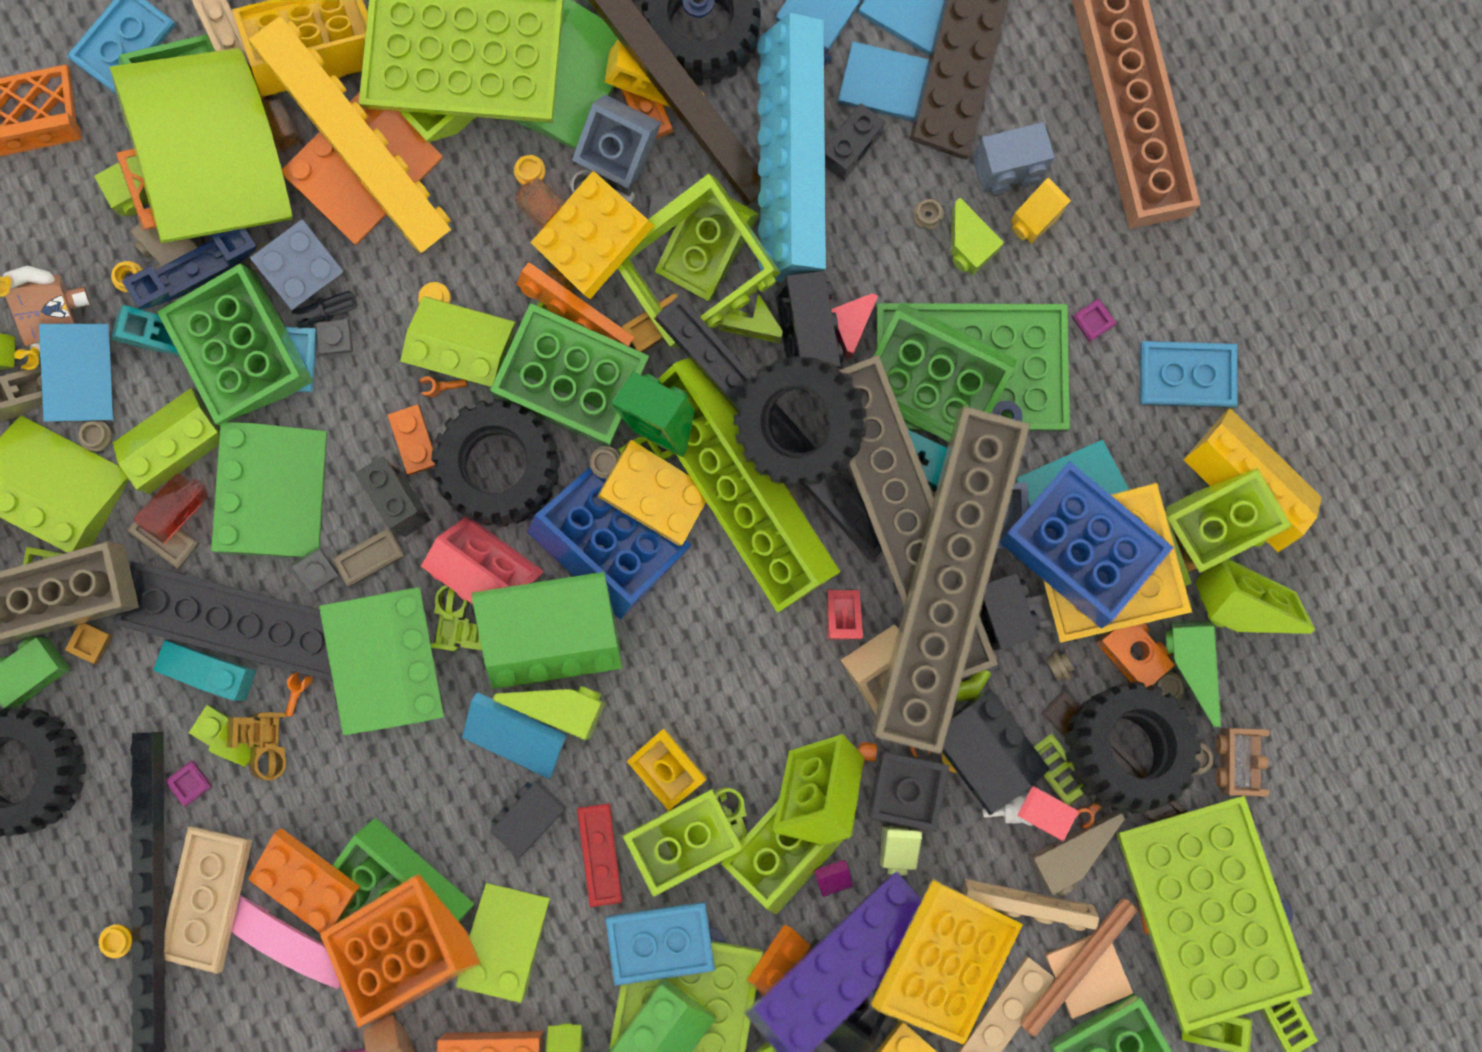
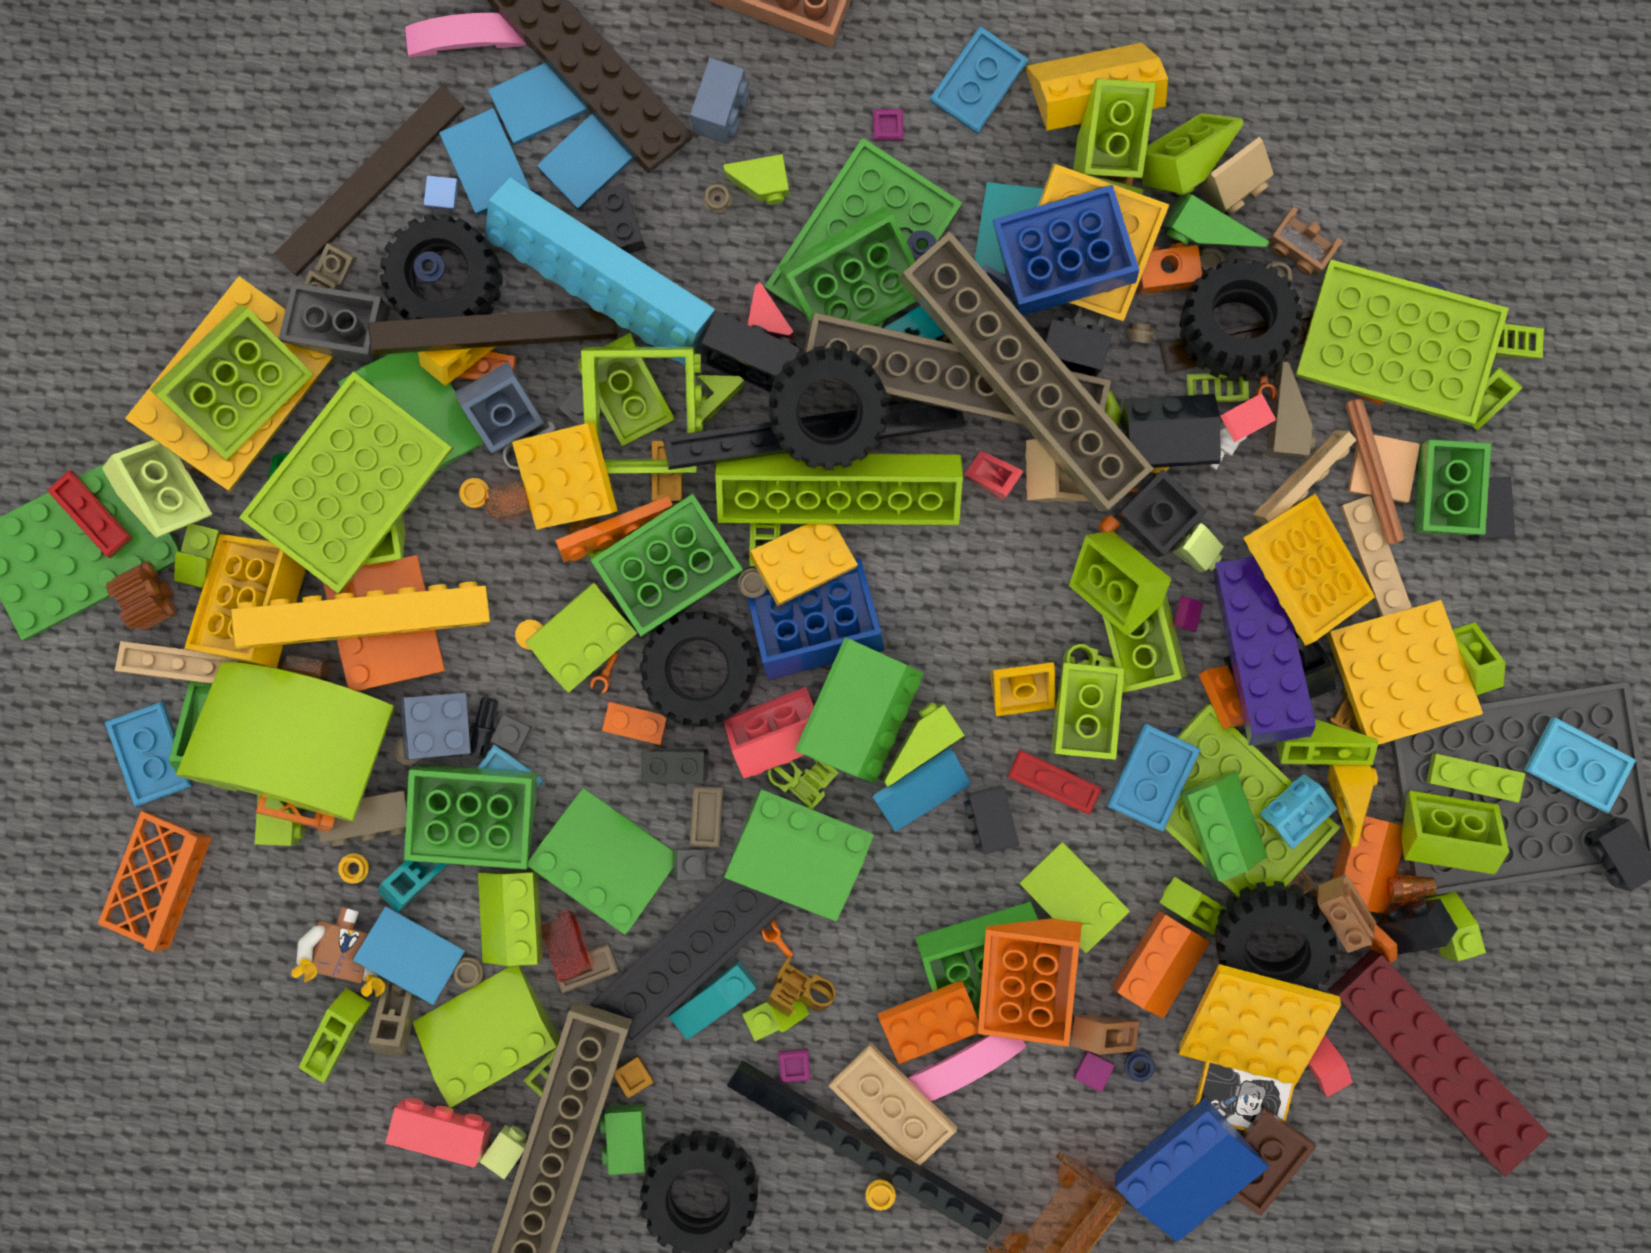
camera: 55 degrees left, 5 degrees up
dark blue slope [122,228,257,310] -> none
green slope [612,371,695,457] -> none
yellow slope [1010,177,1071,244] -> none
none -> tan slope [1198,136,1274,216]

